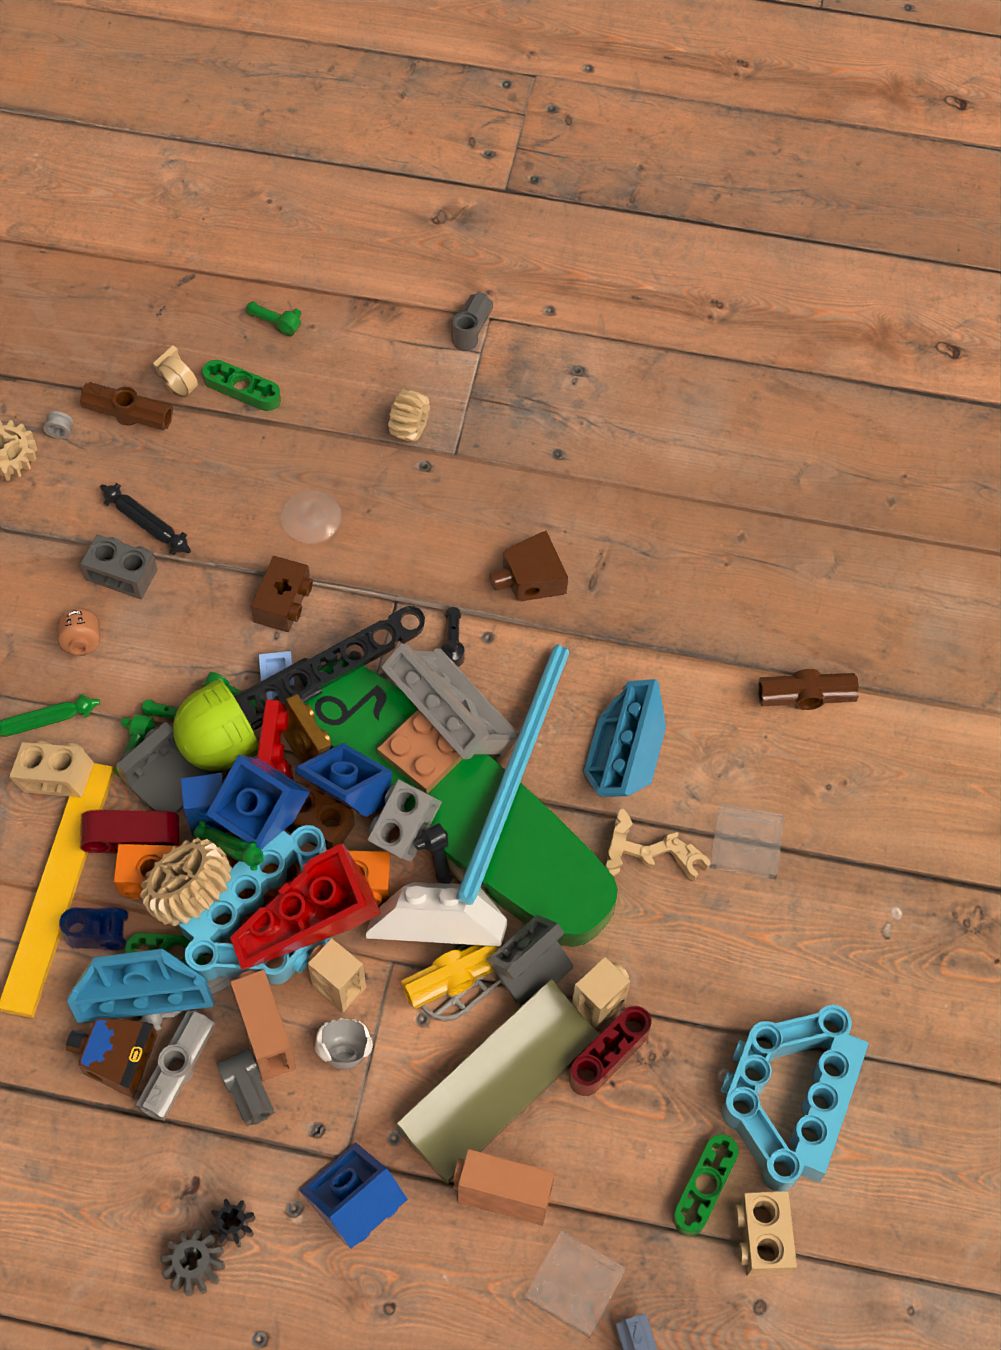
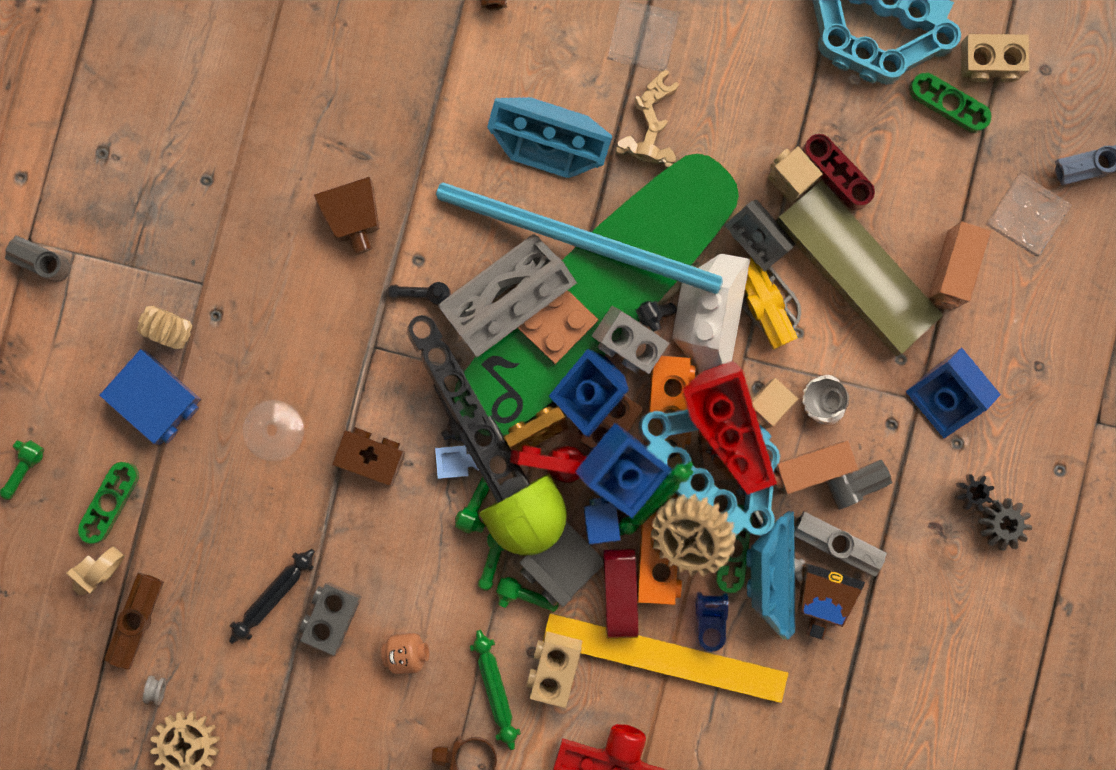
camera: 90 degrees left, 25 degrees up
none -> blue brick [99,349,201,445]

